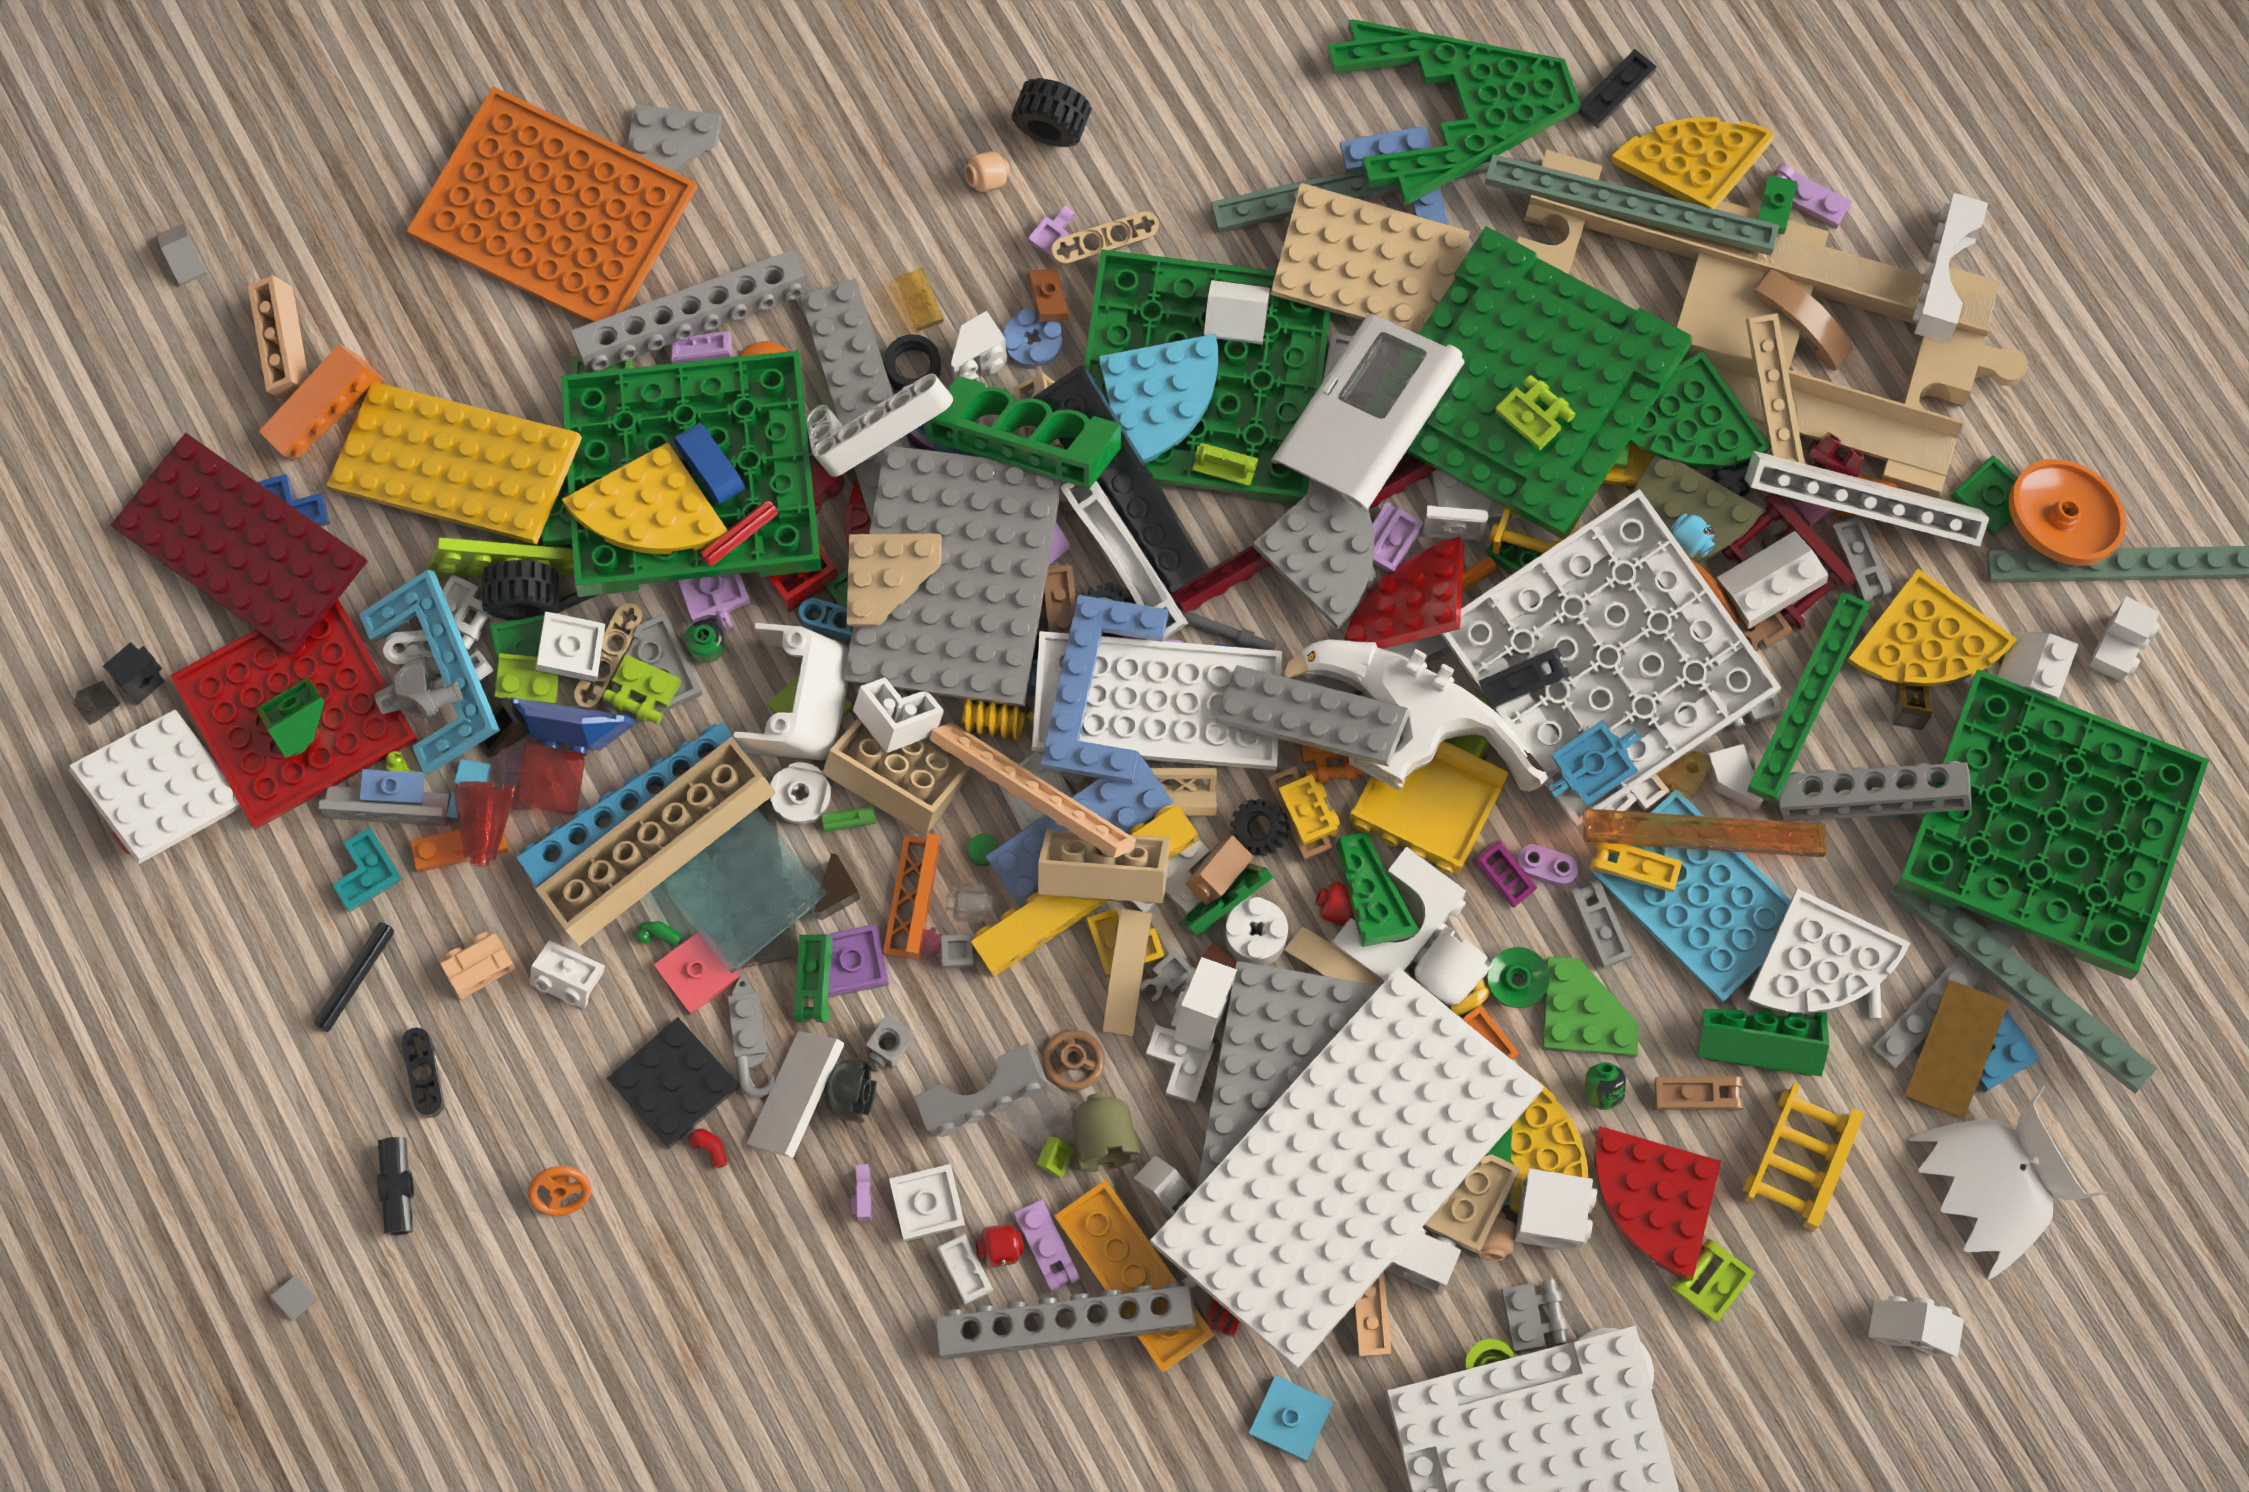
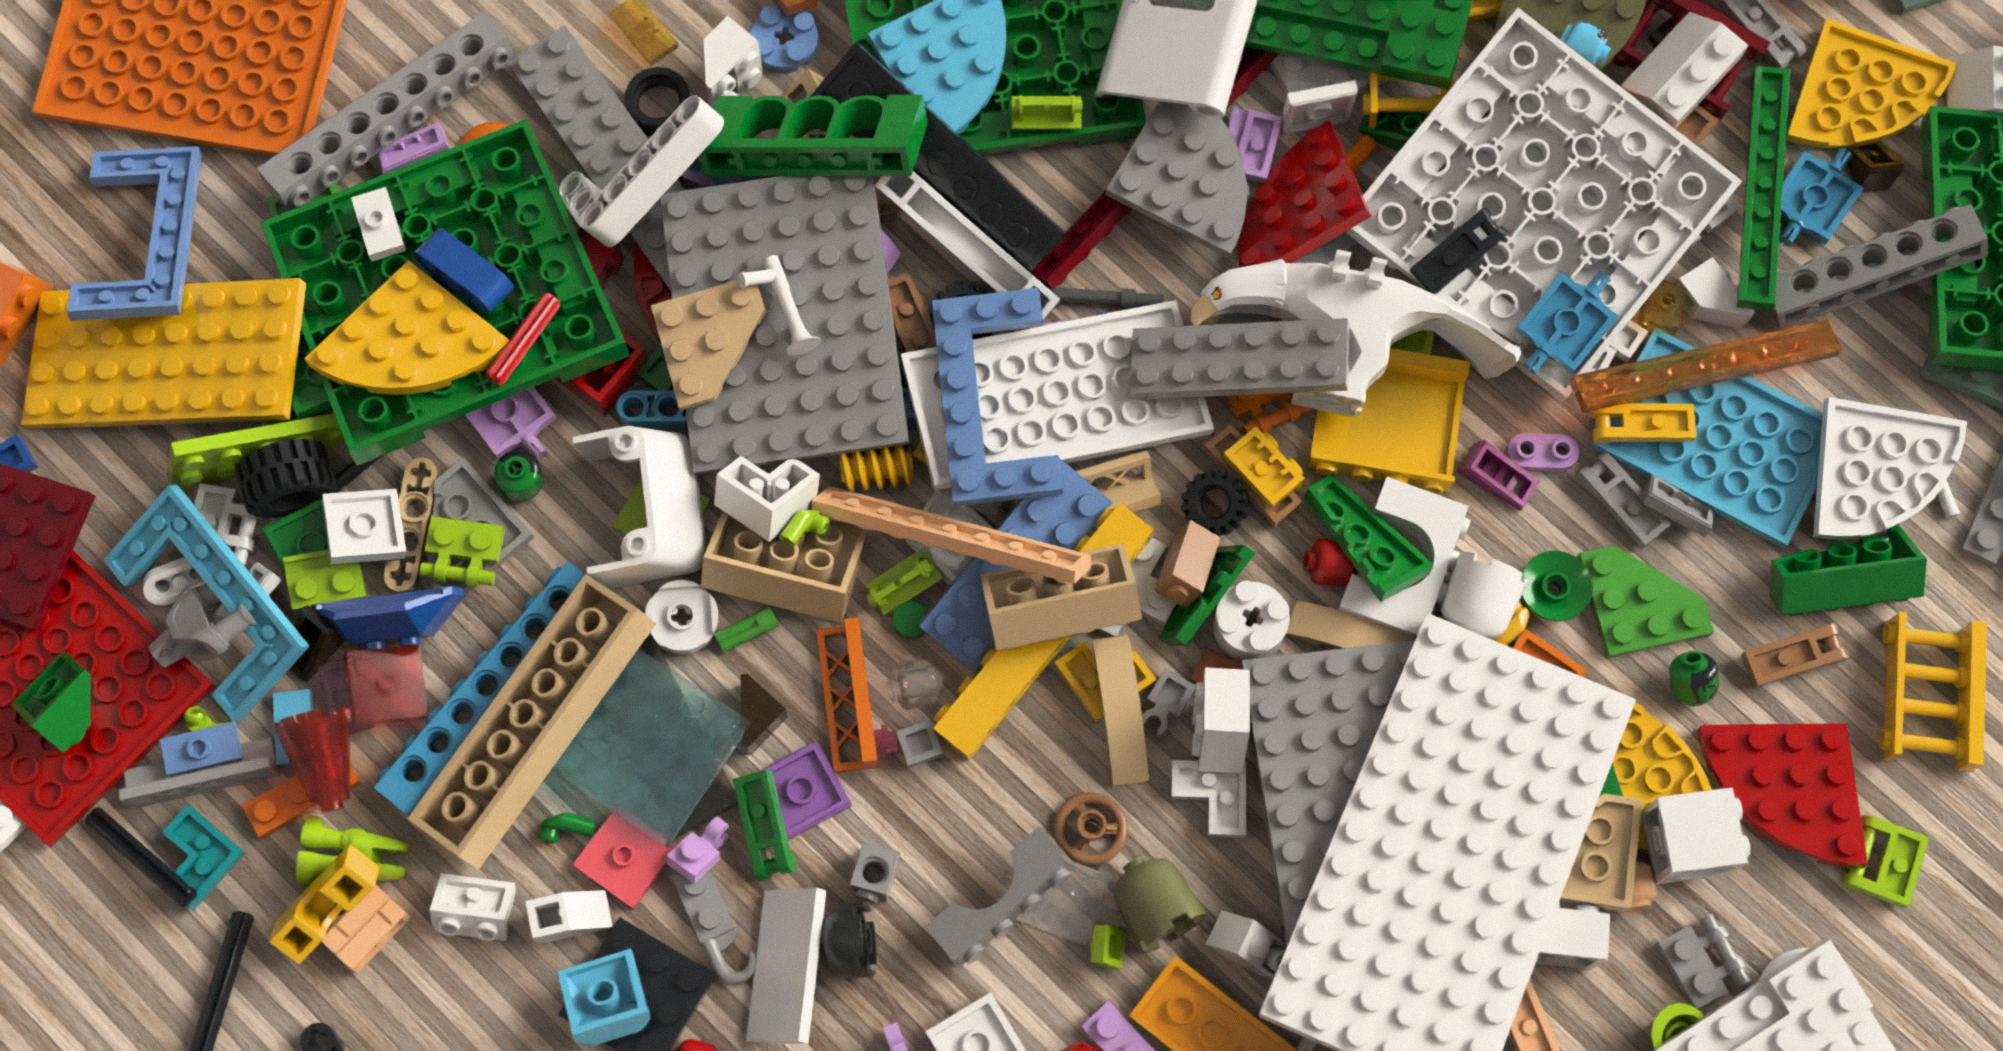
camera: 20 degrees left, 0 degrees up
none -> medium blue plate [67,146,202,321]
none -> black axle [85,807,197,907]
none -> yellow arch [269,844,379,964]
none -> lime piece [296,815,409,886]
none -> white plate [351,187,406,262]
none -> white slope [525,890,613,945]
none -> medium azure slope [558,949,650,1046]
none -> lavender plate [666,816,729,884]
none -> white piece [737,255,822,356]
none -> lime arm [779,510,830,547]
none -> lime hinge [865,547,944,615]
none -> light grey plate [1642,475,1714,537]
none -> dark azure plate [1779,148,1864,246]

